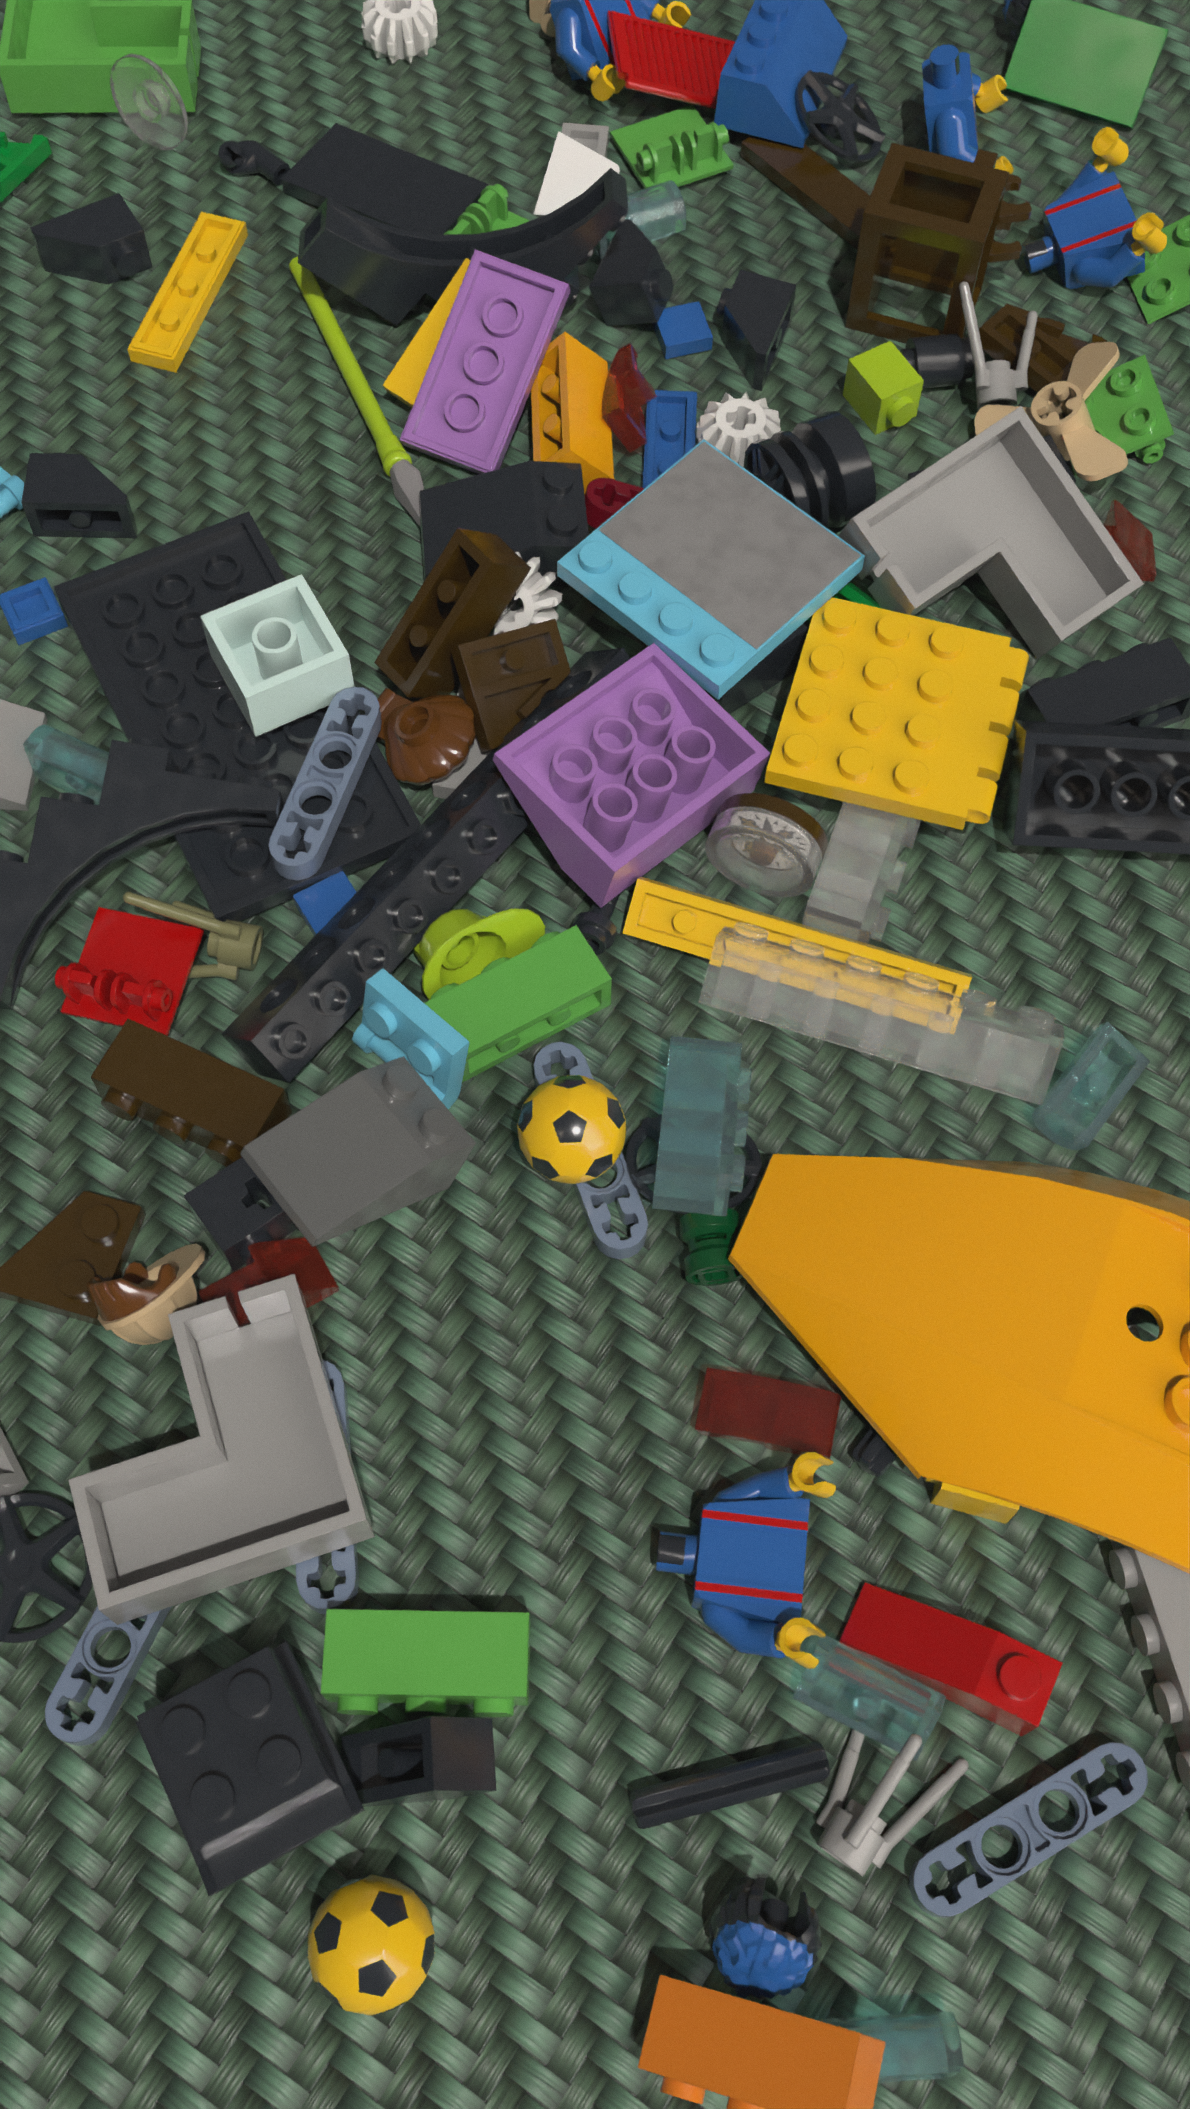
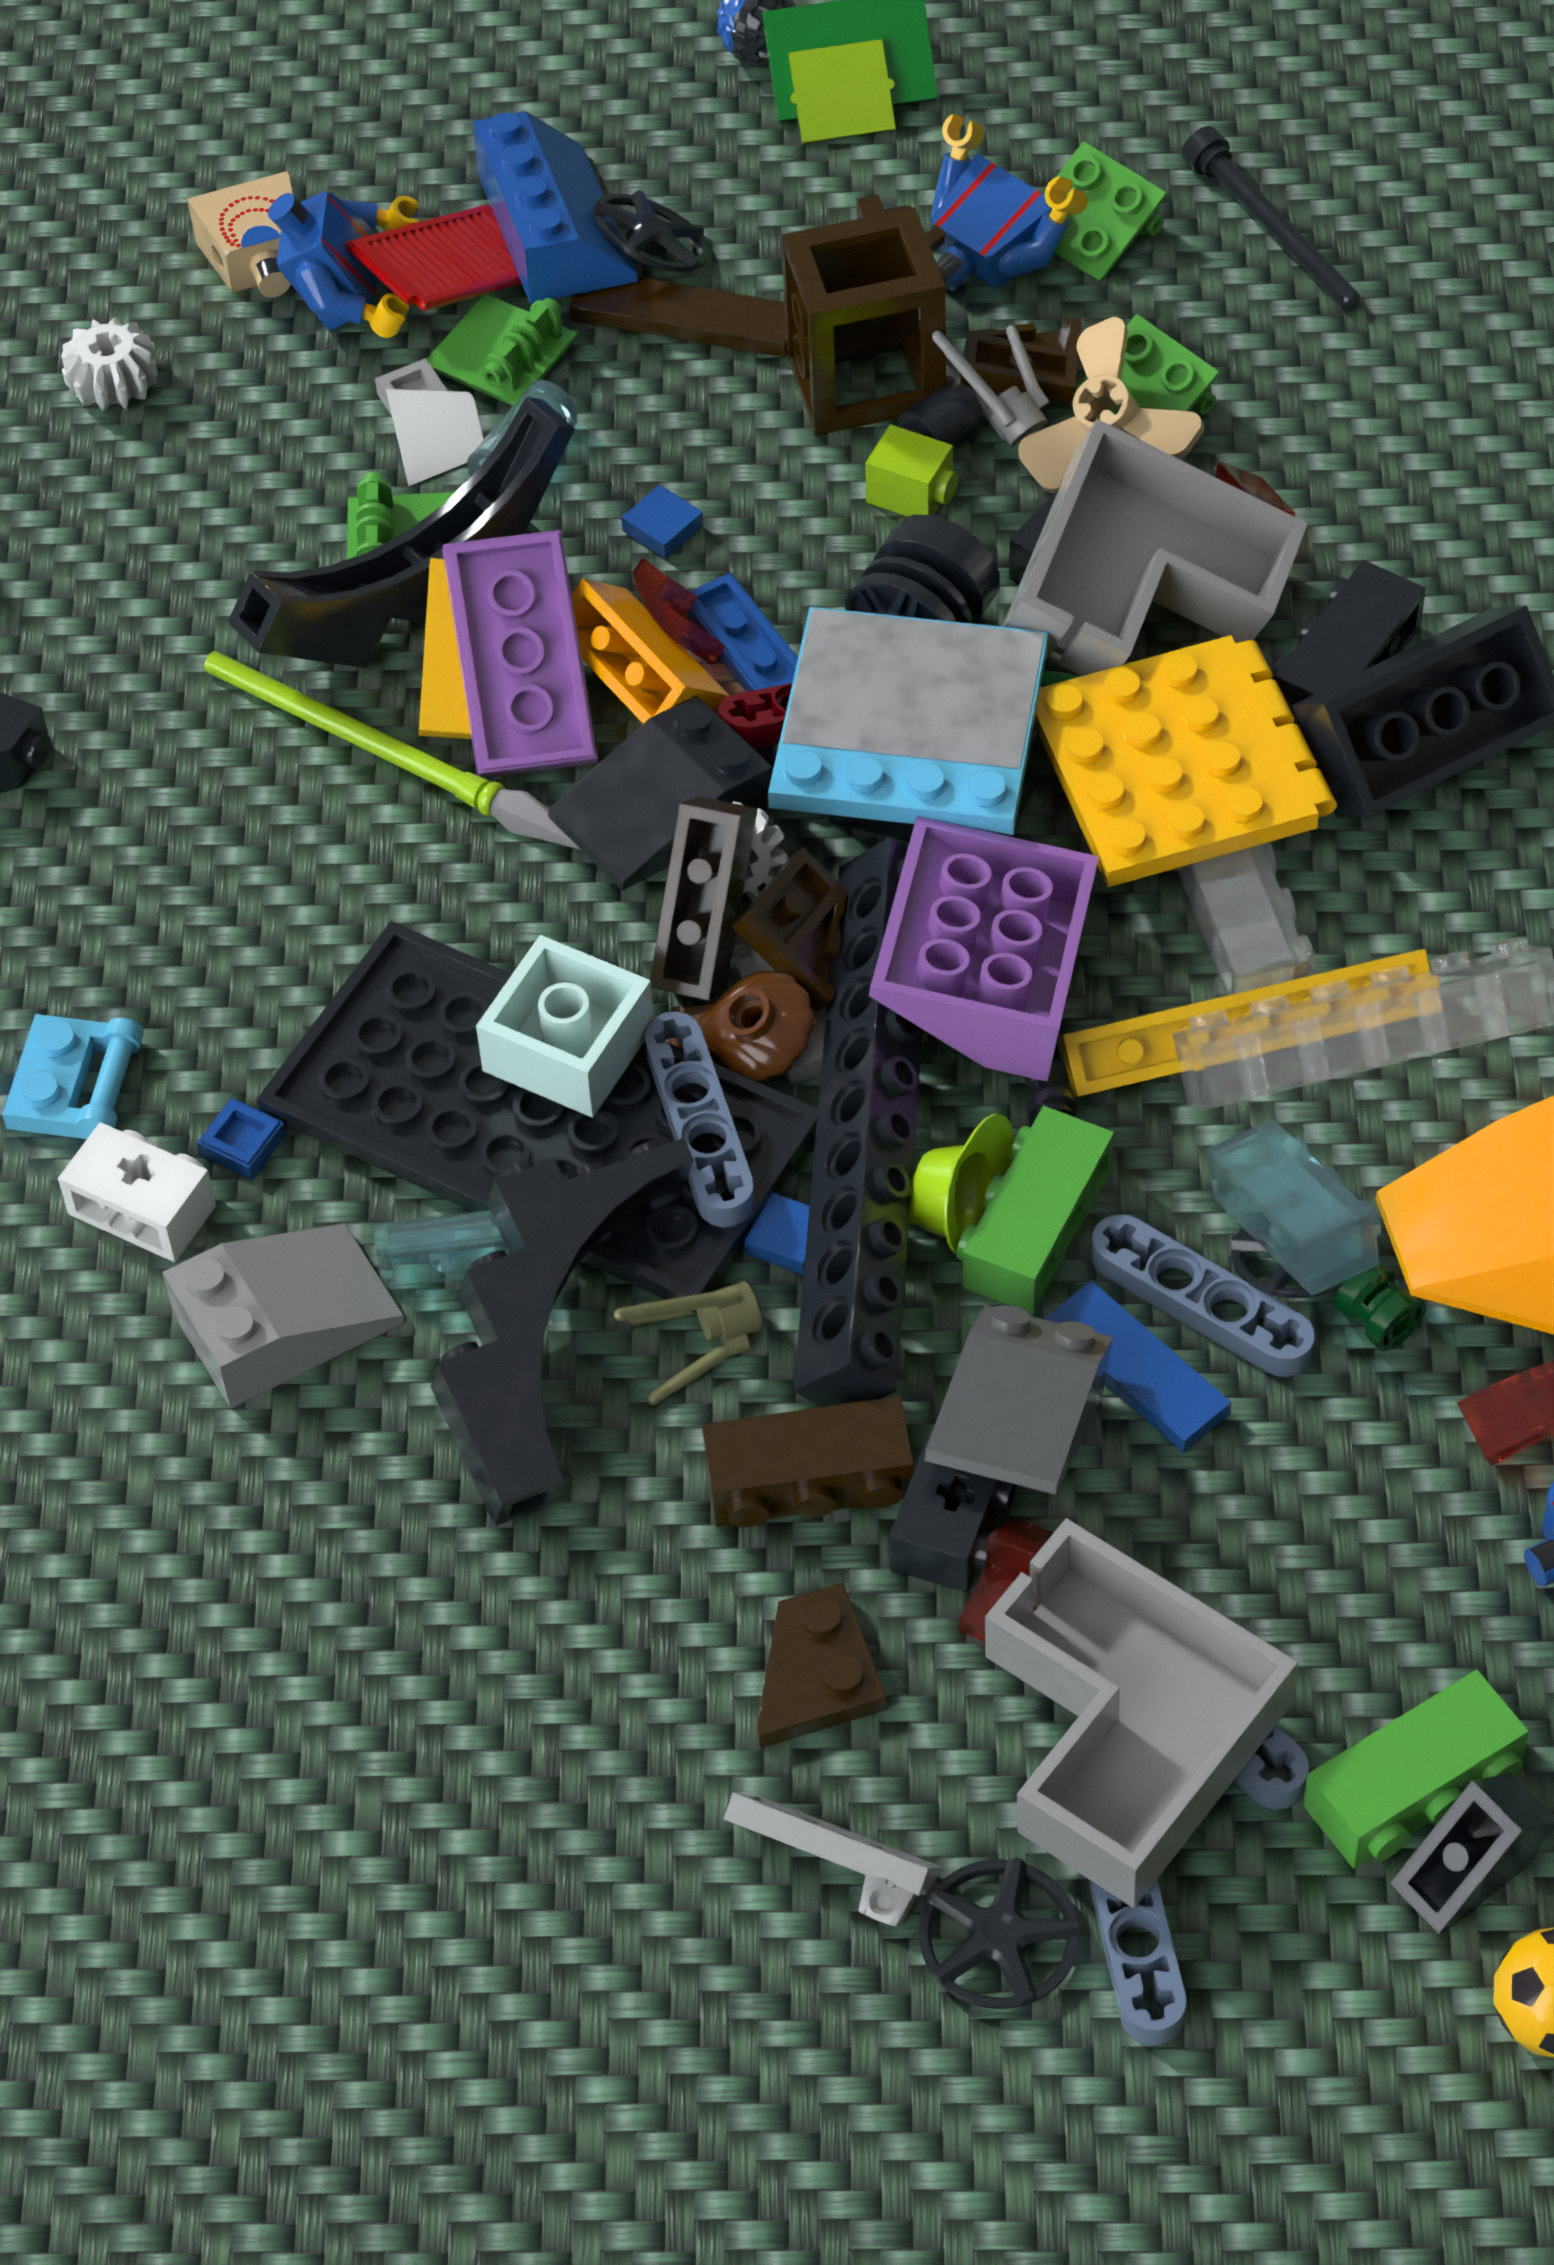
camera: 30 degrees left, 10 degrees down
black slope [21,453,138,538] -> none
red hinge [55,907,204,1036] -> none
piece [86,1244,205,1345] -> none
yellow tile [127,211,248,373] -> none
black piece [136,1641,365,1897] -> none
black arm [218,140,290,185] -> none
black tile [281,123,489,235] -> none
medium azure plate [352,968,469,1109] -> none
yellow piece [517,1075,626,1184] -> none
black slope [589,219,674,326] -> none
white gear [696,391,781,468] -> none
clear piece [705,793,828,897] -> none
black slope [717,269,796,391] -> none
blue torso [922,44,1014,174] -> none
none -> lime piece [788,39,896,144]
none -> blue tile [1044,1280,1232,1453]

